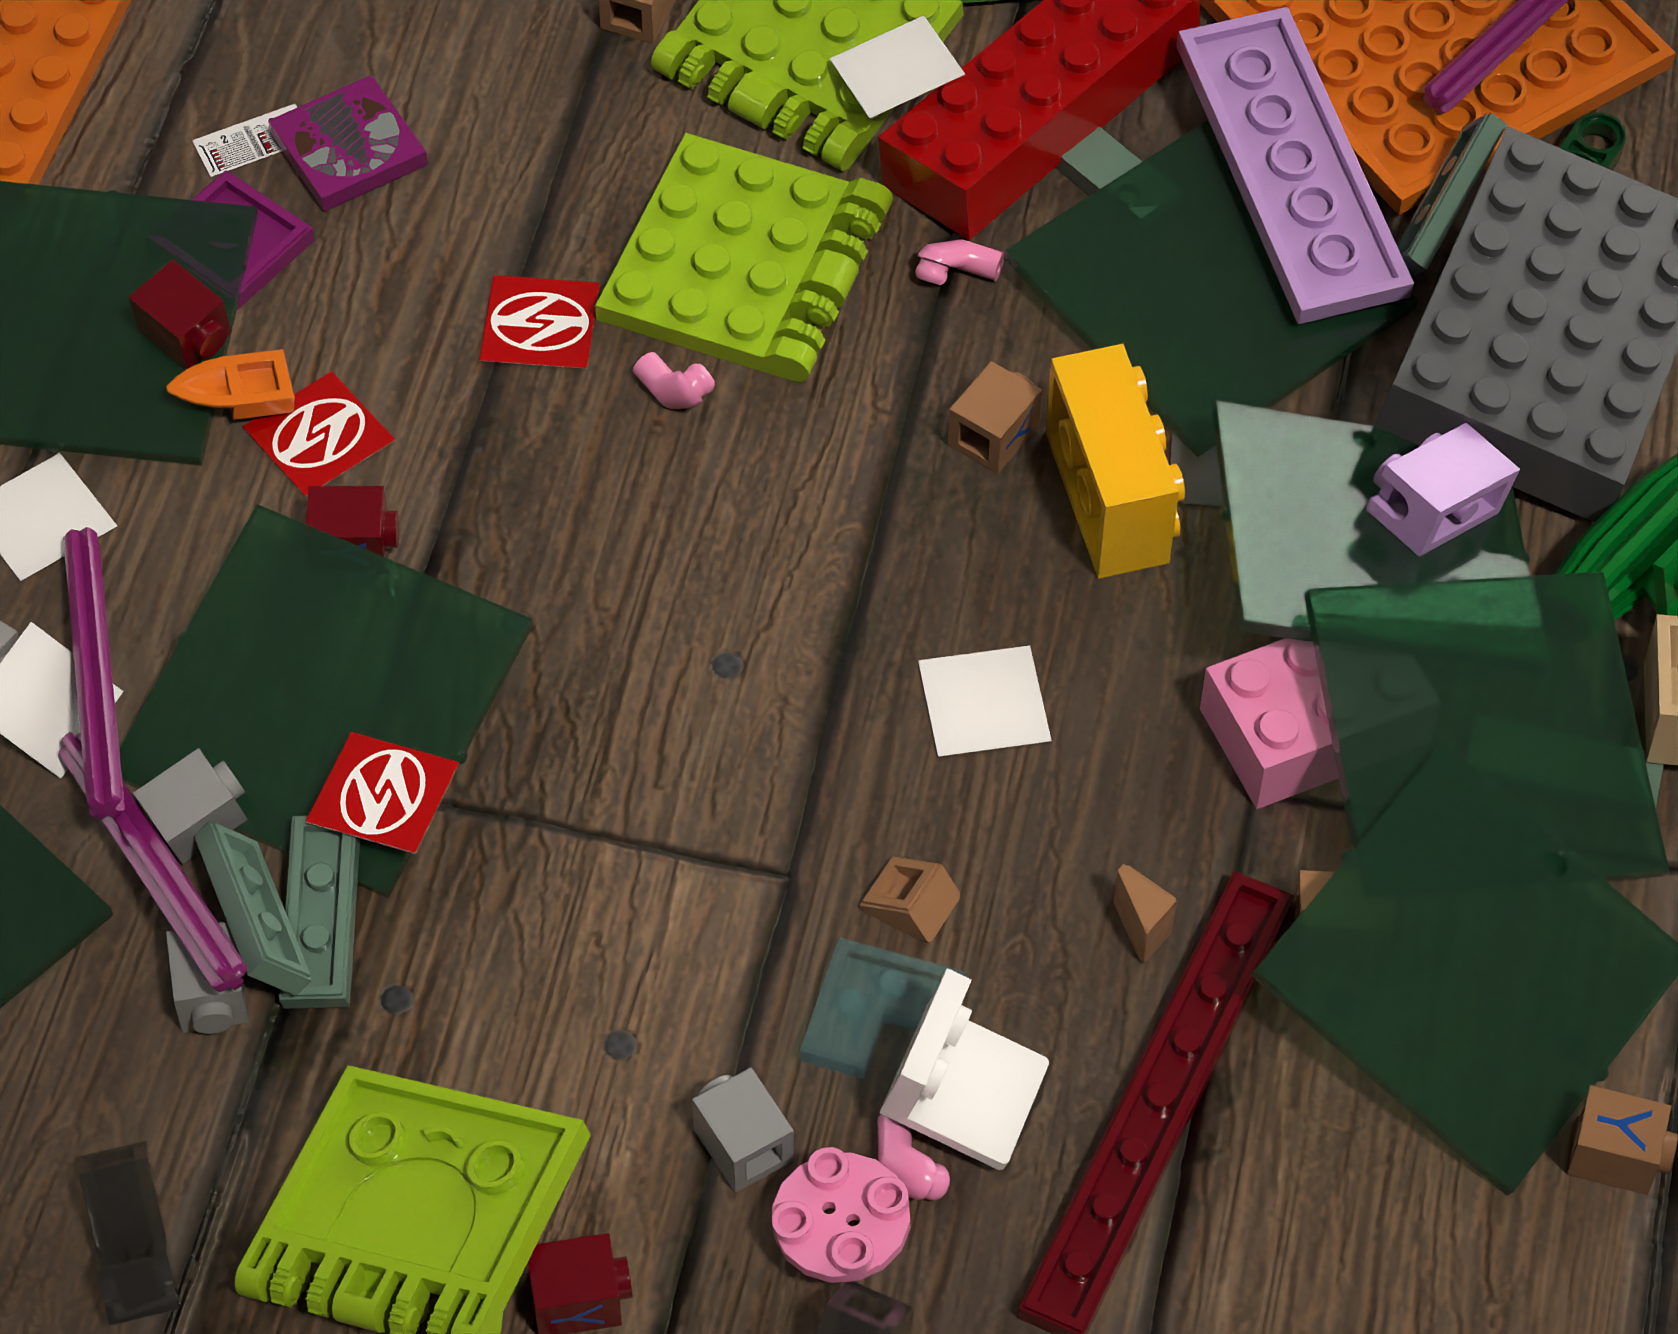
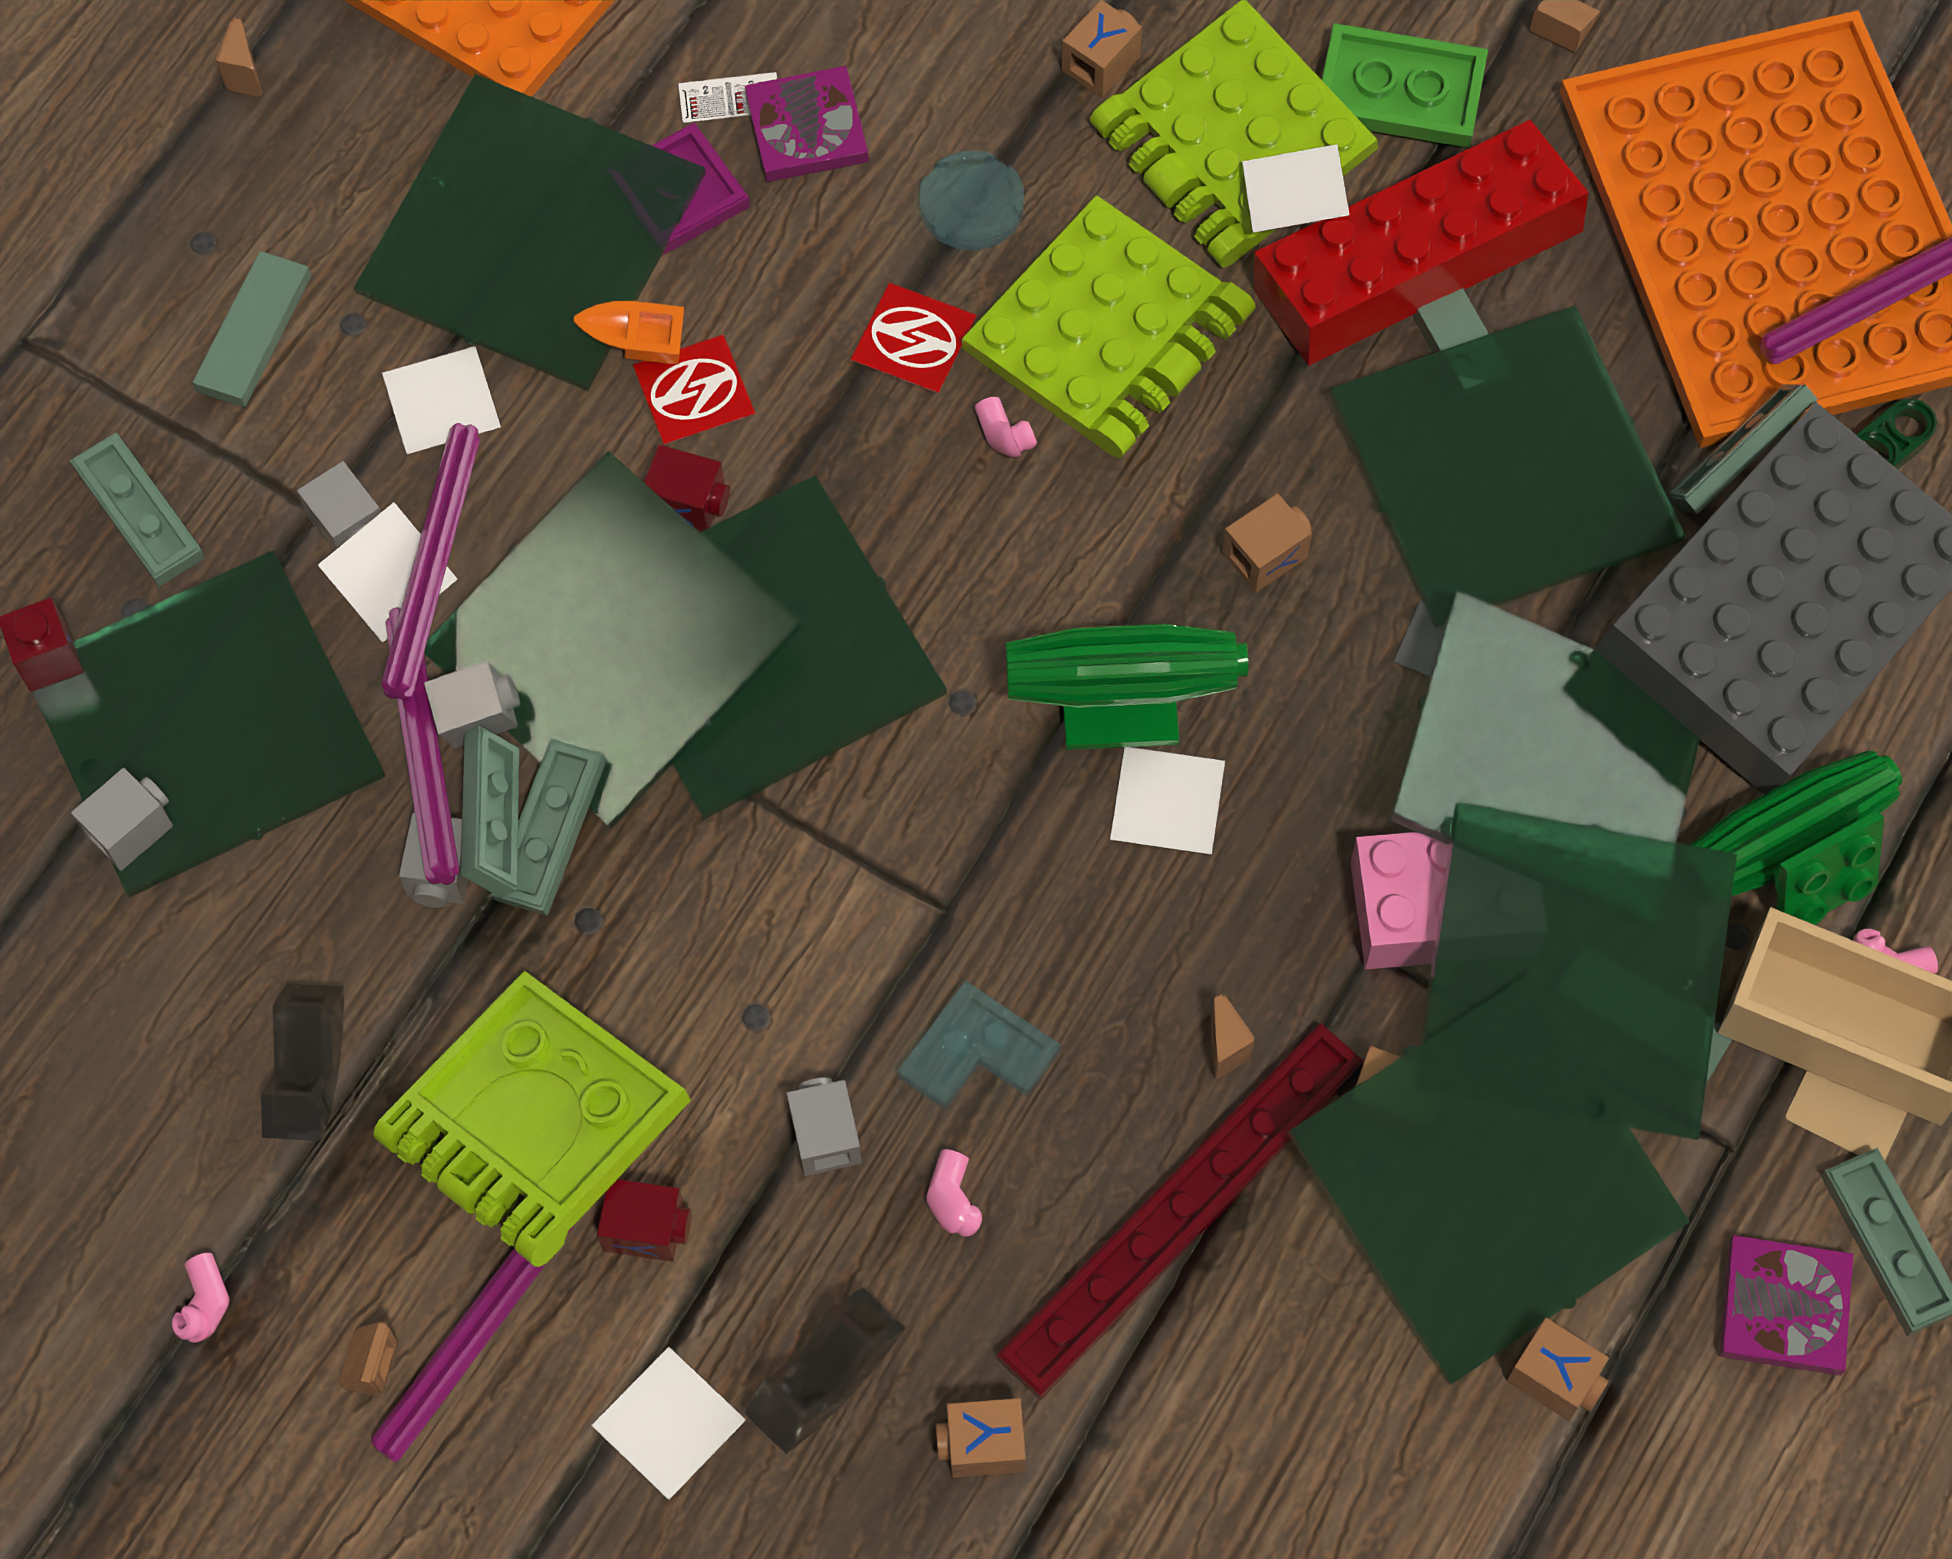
camera: 20 degrees right, 10 degrees up
dark red brick [128,259,232,370] -> none
red sticker [305,732,460,854] -> none
bright pink plate [772,1147,911,1283] -> none
medium nougat slope [860,856,960,942] -> none
white bracket [879,968,1049,1170] -> none
bright pink arm [915,240,1005,285] -> none
yellow brick [1045,344,1185,579] -> none
lavender plate [1176,7,1414,324] -> none
lavender brick [1366,423,1520,557] -> none
none -> clear green piece [576,475,947,820]
none -> clear light blue tile [919,151,1024,250]
none -> green plate [1006,623,1248,750]

